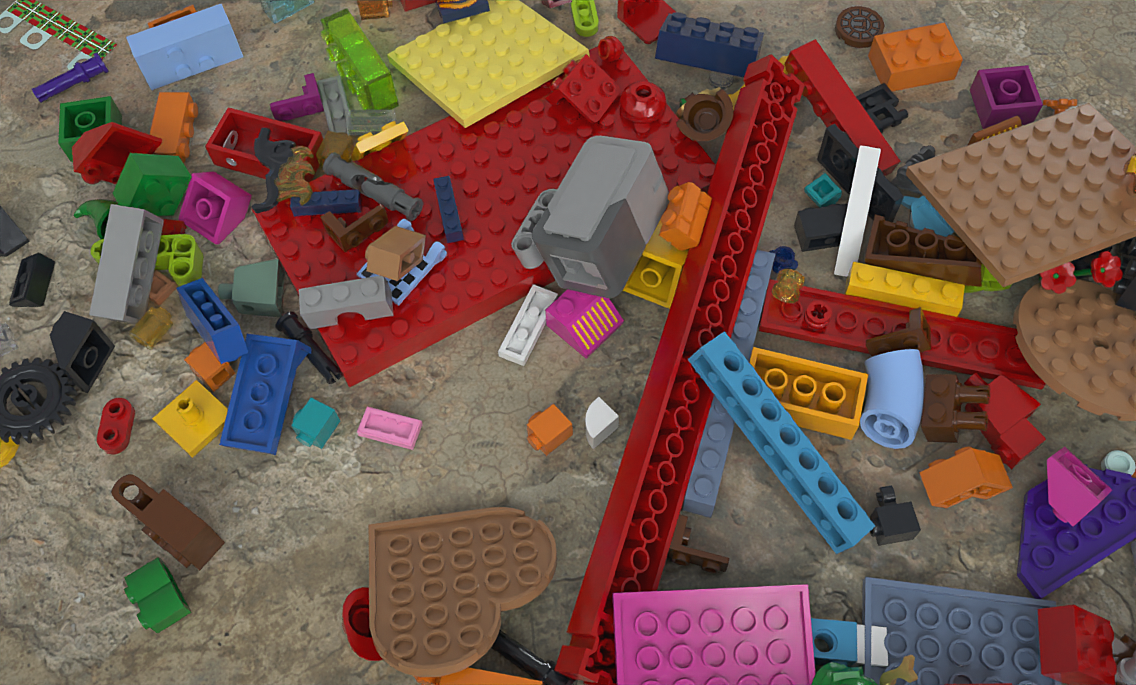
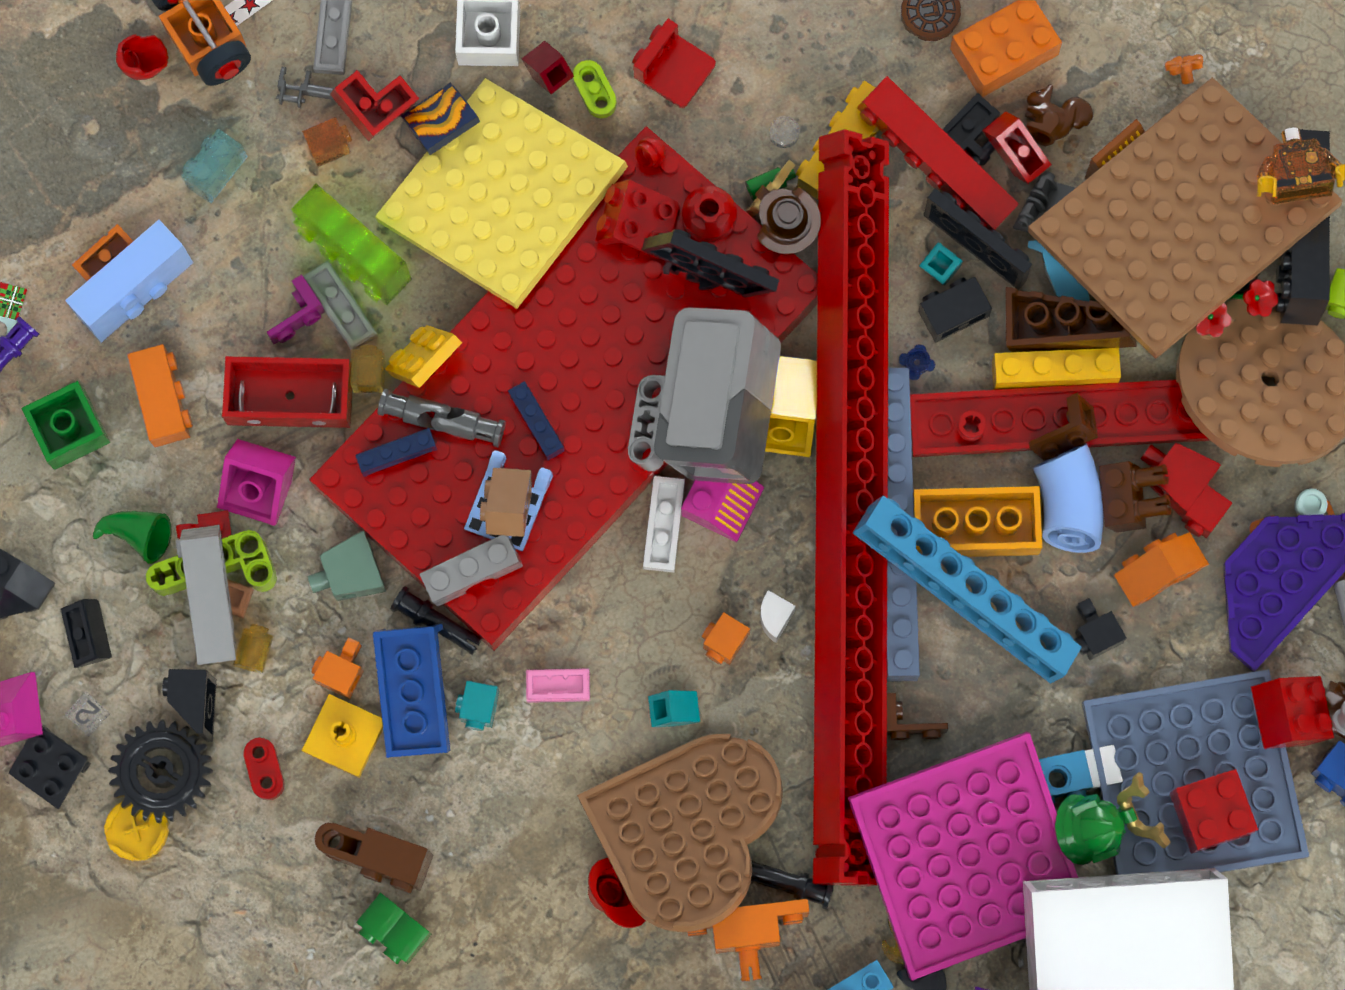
camera: 15 degrees left, 15 degrees up
red slope [72,122,162,184] -> none
green brick [112,153,192,216] -> none
blue brick [176,278,249,364] -> none
piece [252,127,315,213] -> none
reddish brown bracket [321,205,388,252] -> none
clear tile [344,110,397,135] -> none
dark blue brick [655,12,764,77] -> none
orange brick [659,182,712,251] -> none
clear yellow wheel [772,269,805,303] -> none
white sticker [834,145,881,277] -> none
magenta brick [970,65,1043,129] -> none
dark pink slope [1047,446,1112,526] -> none
none -> black plate [641,229,779,298]
none -> teal brick [648,690,700,727]
none -> red brick [982,111,1052,184]
none -> reddish brown animal [1025,84,1093,147]

